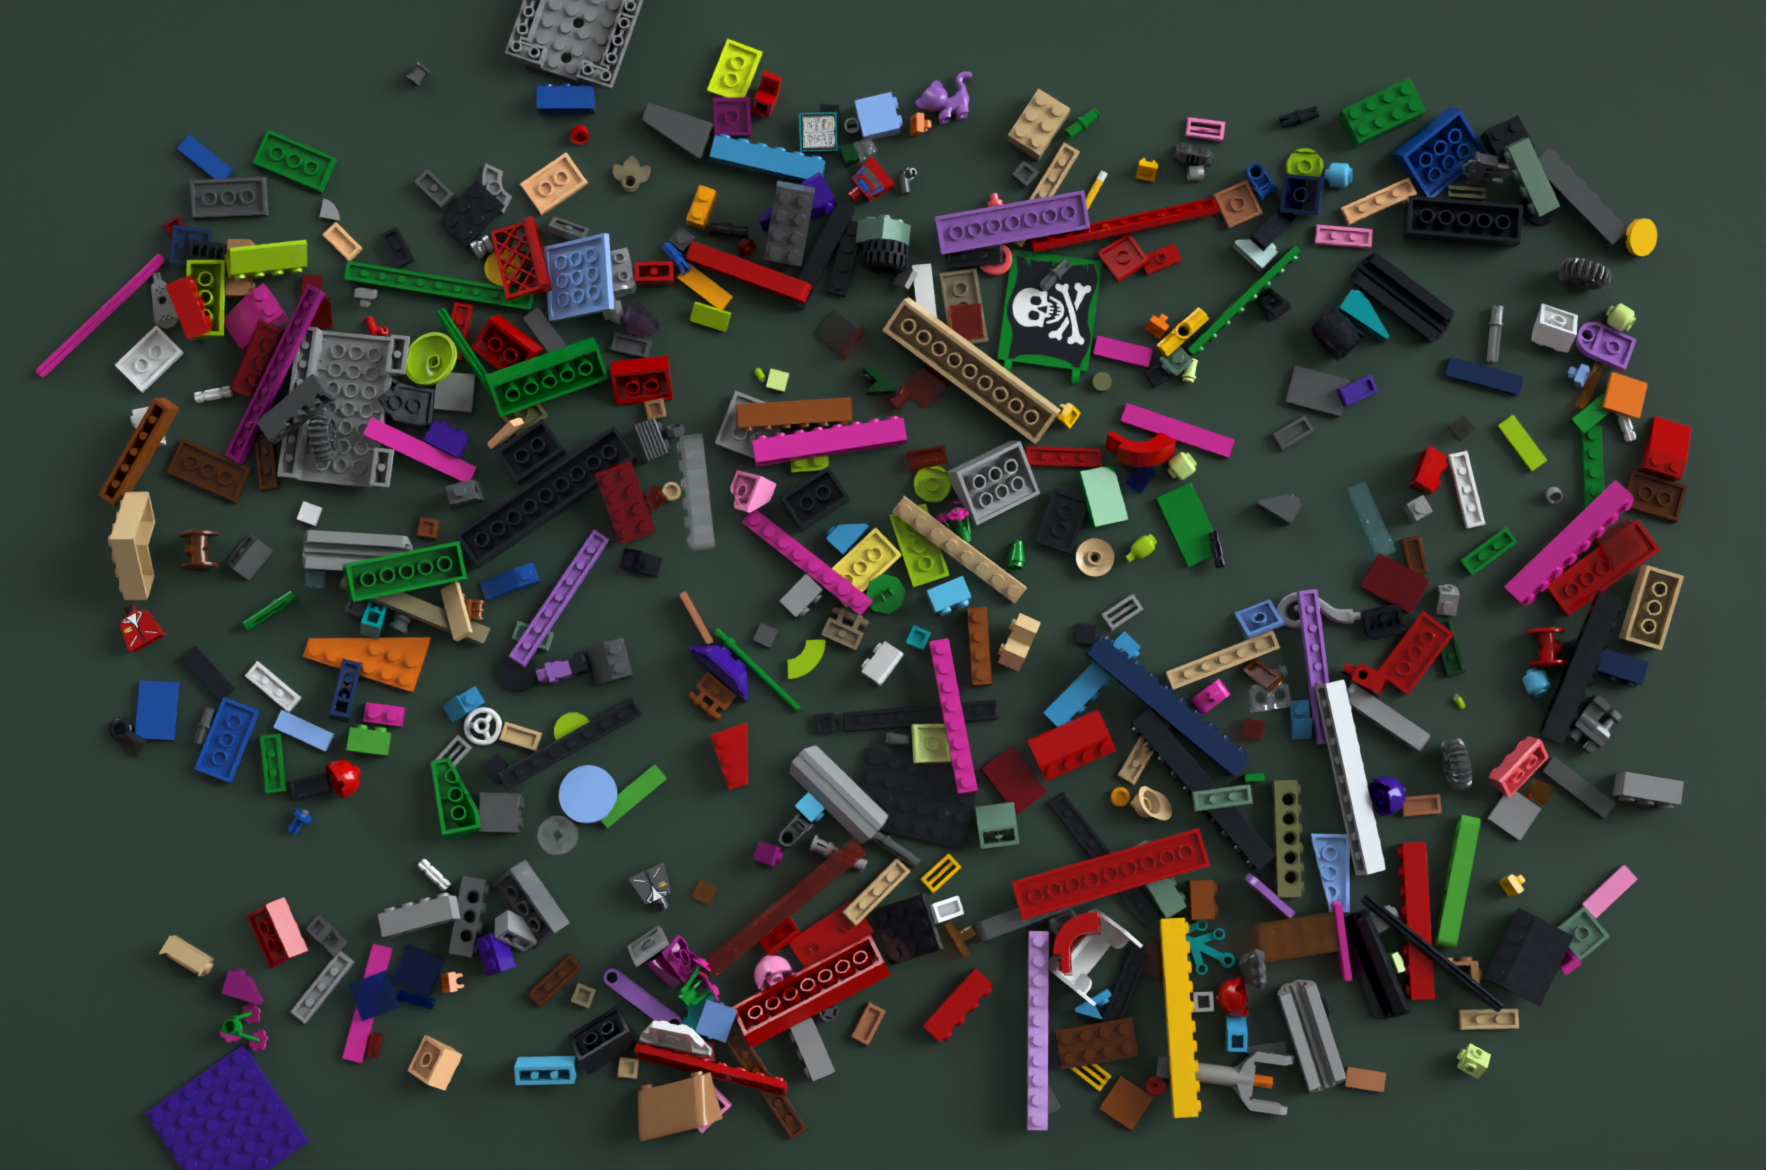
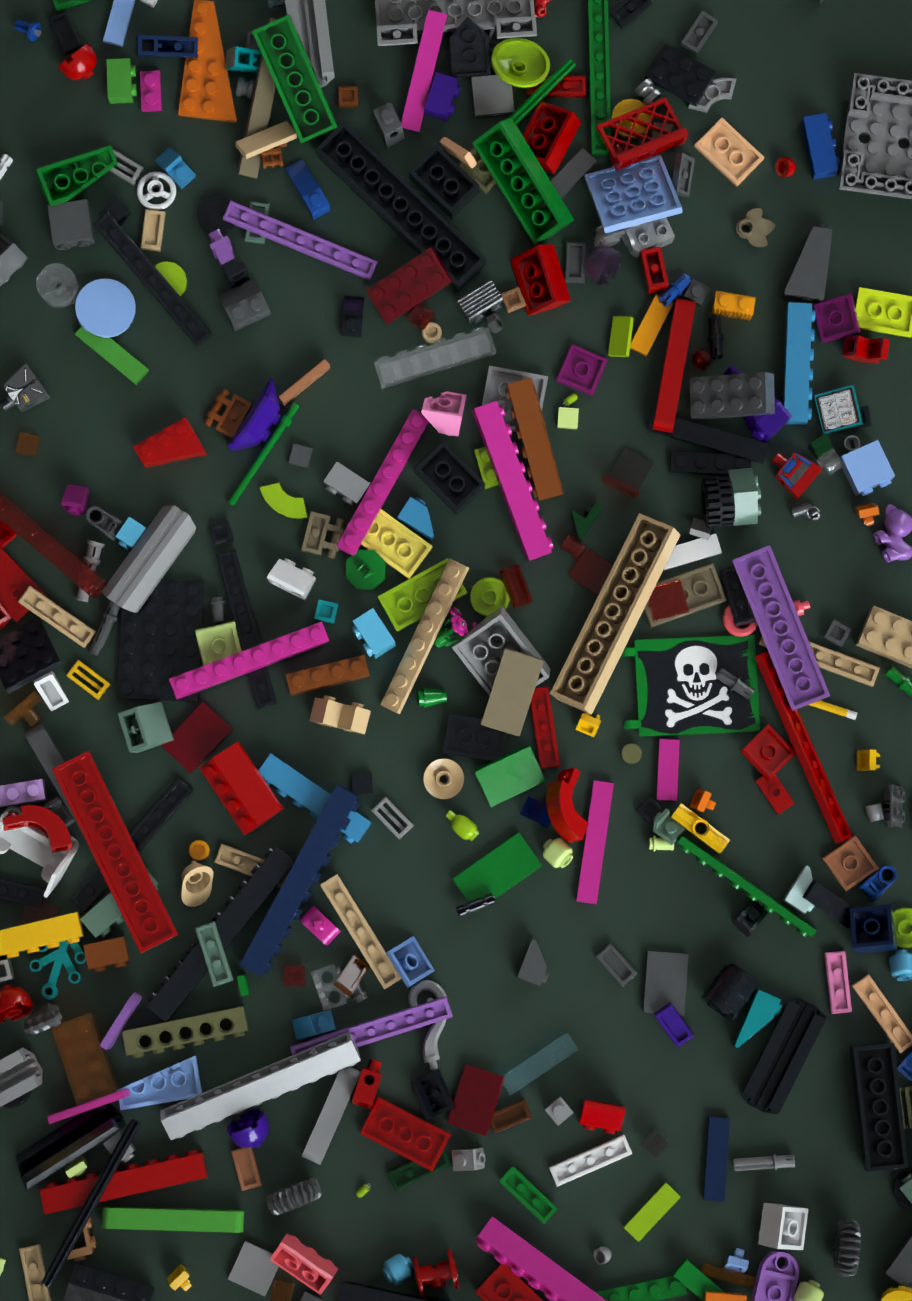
camera: 80 degrees right, 0 degrees up
none -> dark tan tile [481,648,544,737]
none -> magenta tile [556,344,608,396]

